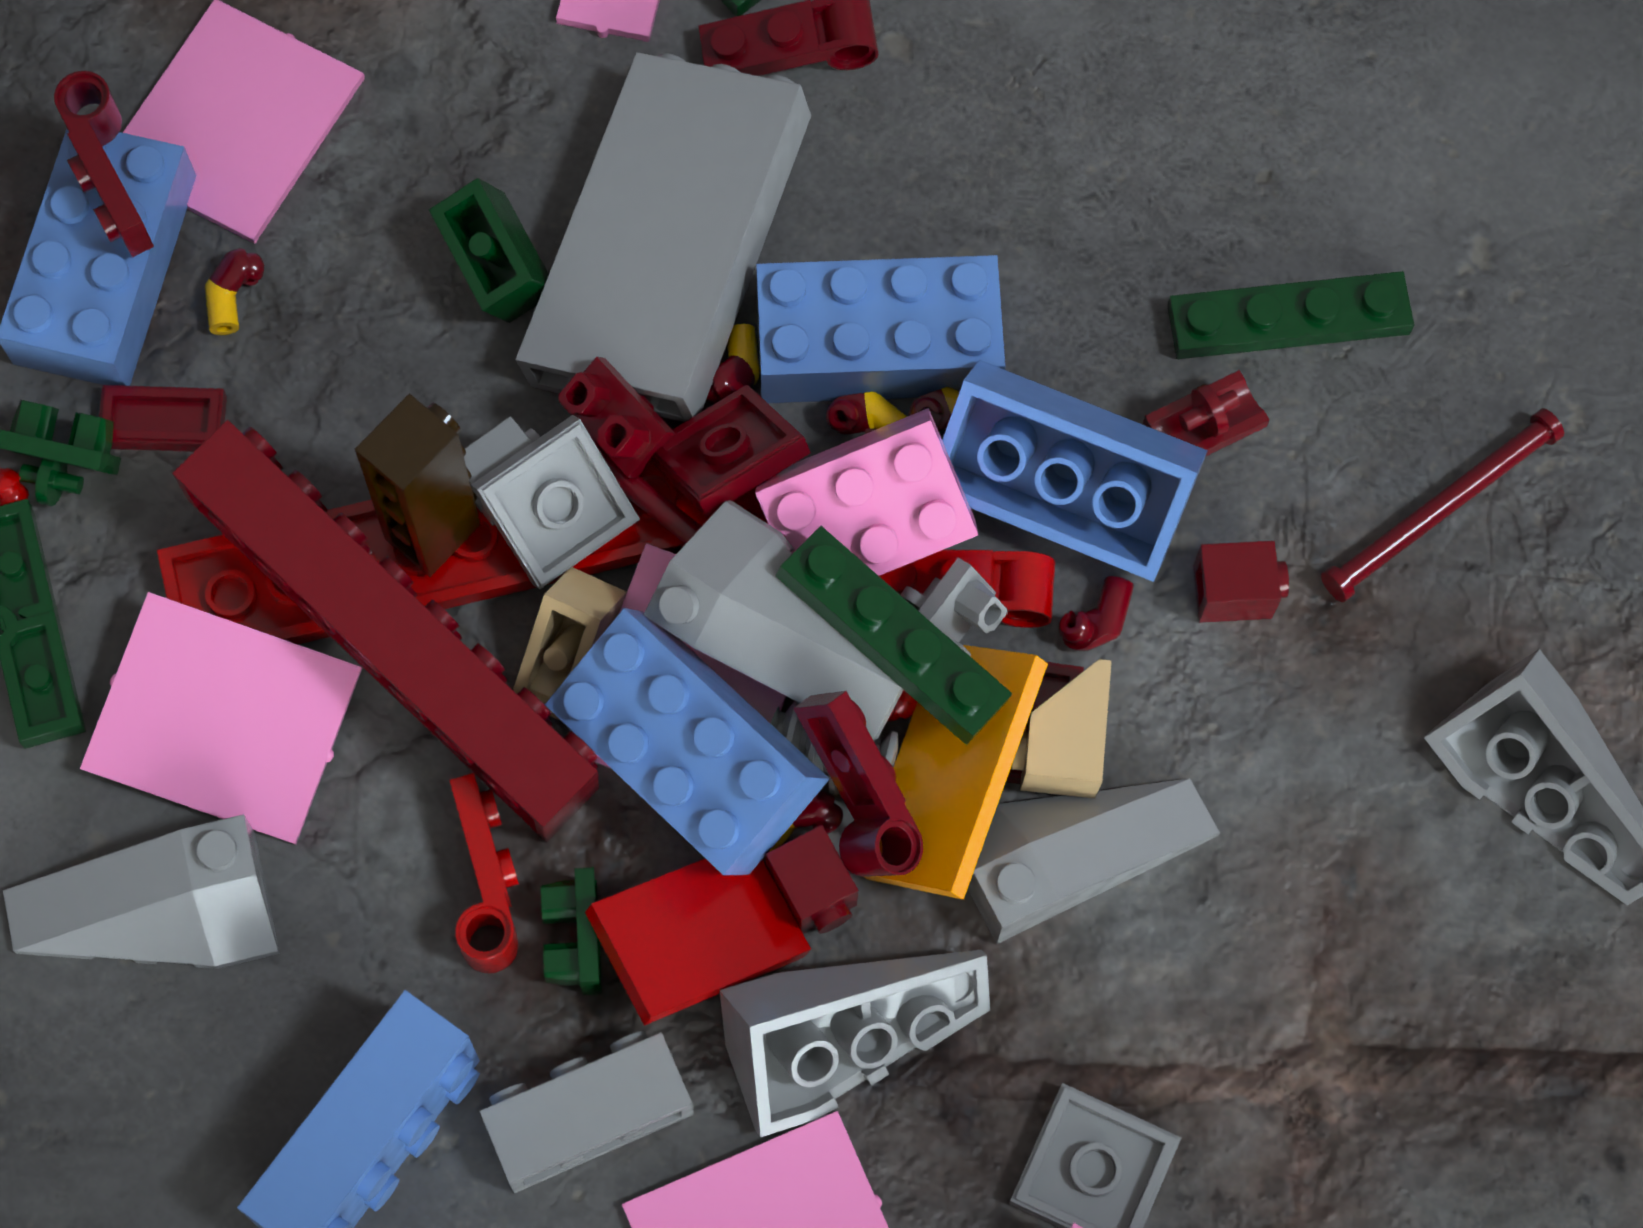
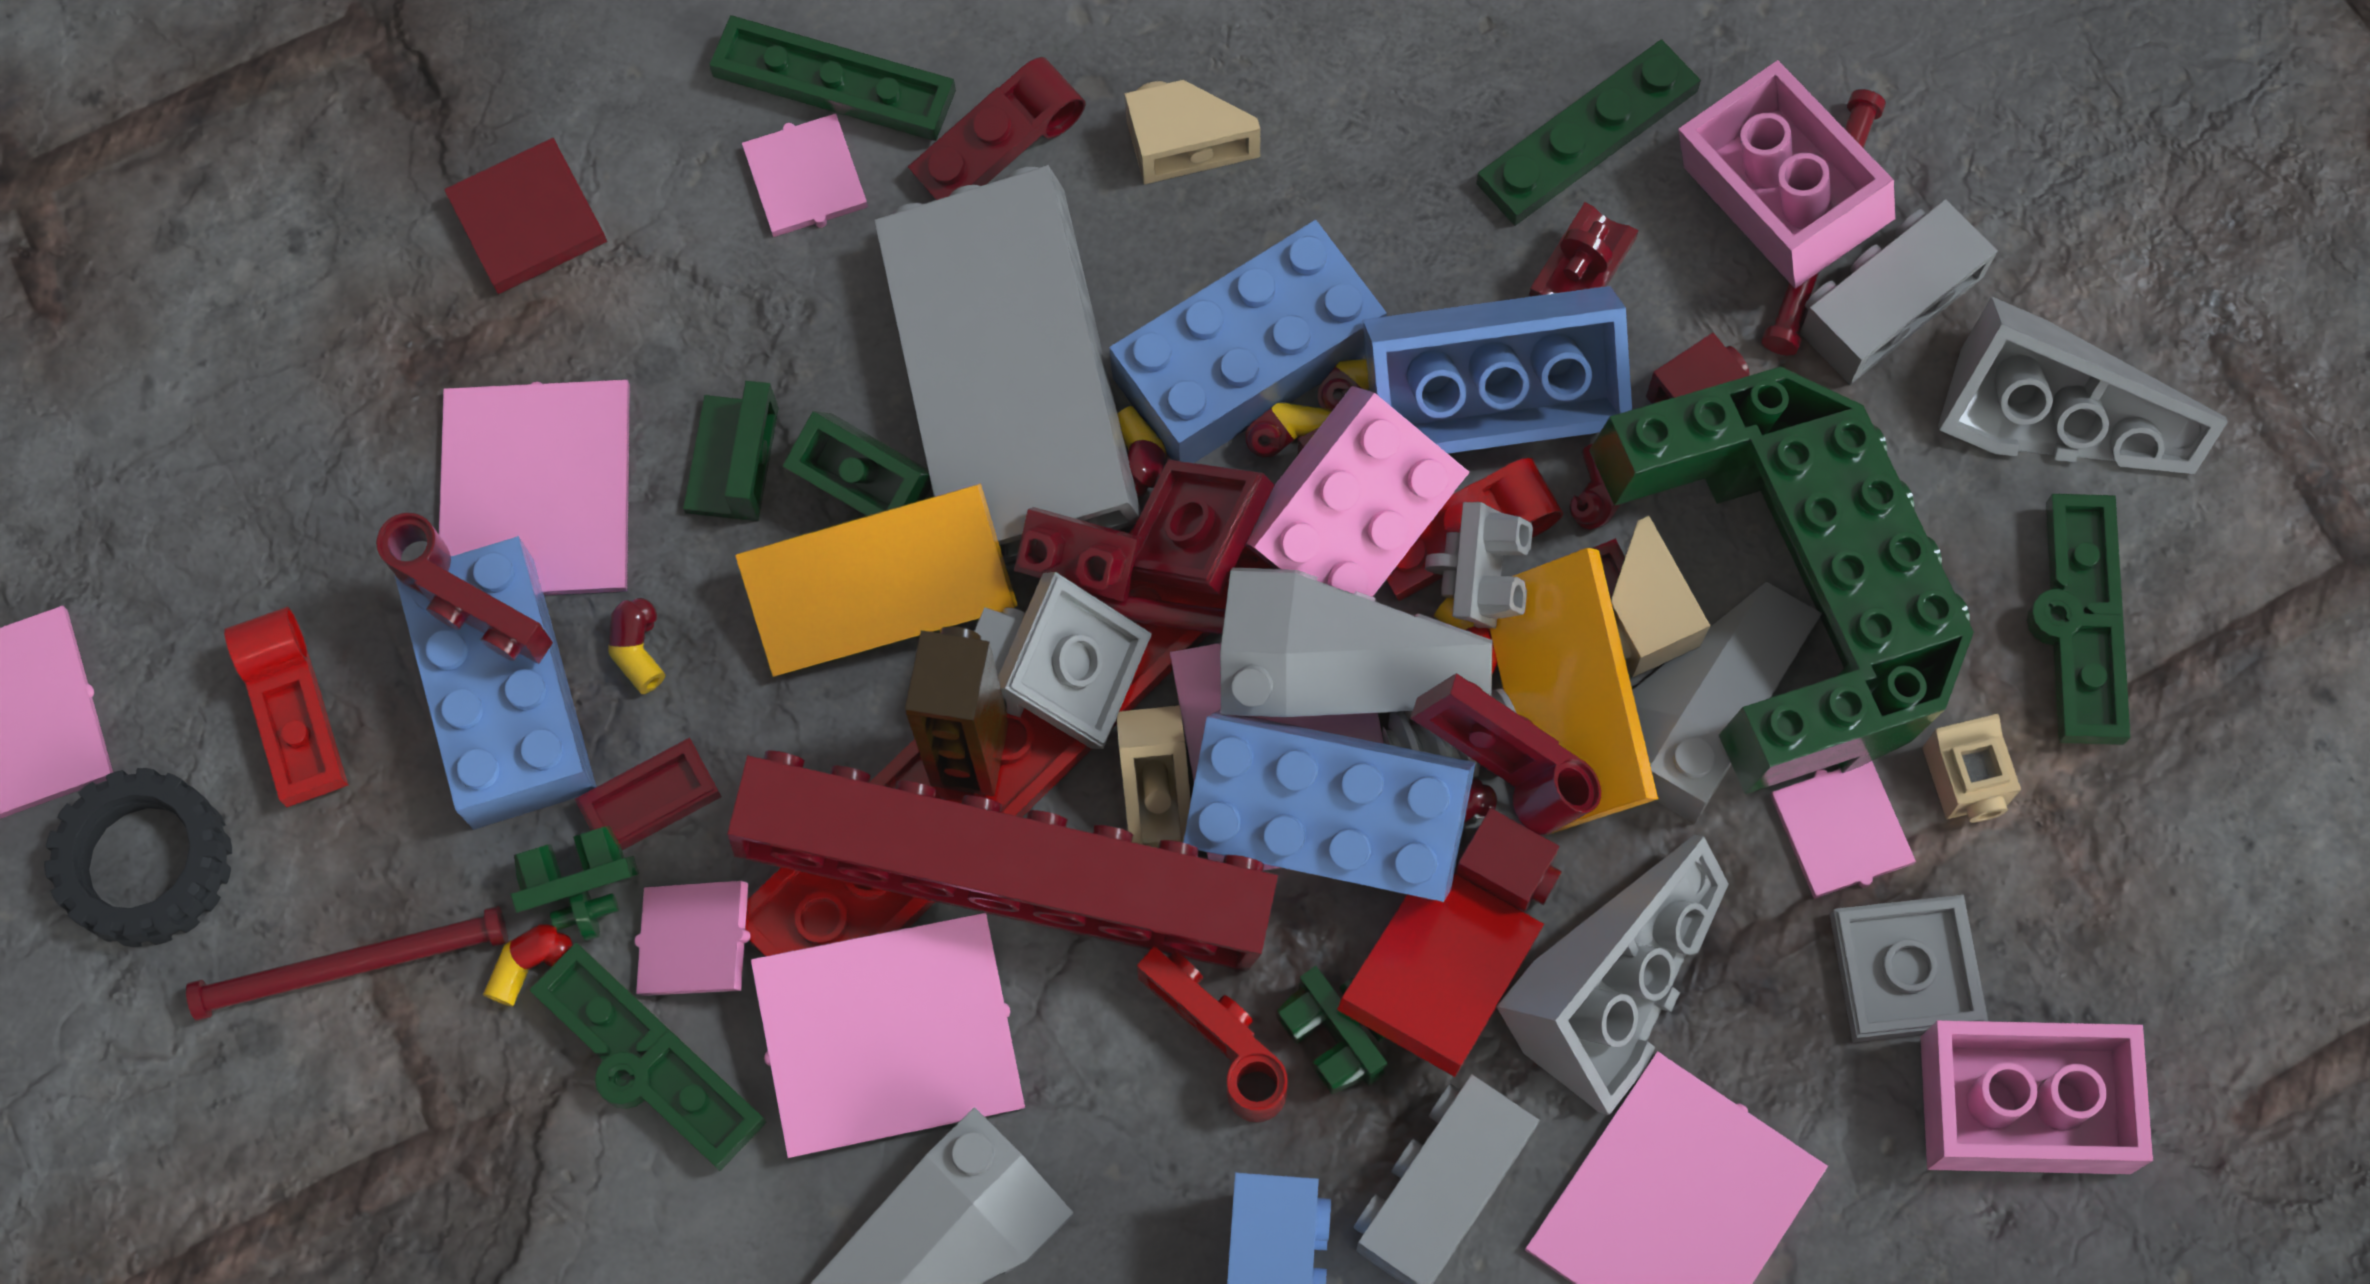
camera: 25 degrees left, 0 degrees up
dark green plate [776,526,1012,745] -> none
none -> bright pink piece [635,881,750,996]
none -> dark green panel [683,380,779,521]
none -> light orange tile [735,483,1018,677]
none -> tan slope [1125,80,1260,185]
none -> dark green wedge [1589,367,1974,794]
none -> bright pink brick [1678,60,1895,289]
none -> bright pink piece [1770,761,1916,899]
none -> light grey brick [1800,199,1998,385]
none -> tan window [1922,714,2021,823]
none -> dark green hinge [2027,494,2131,745]

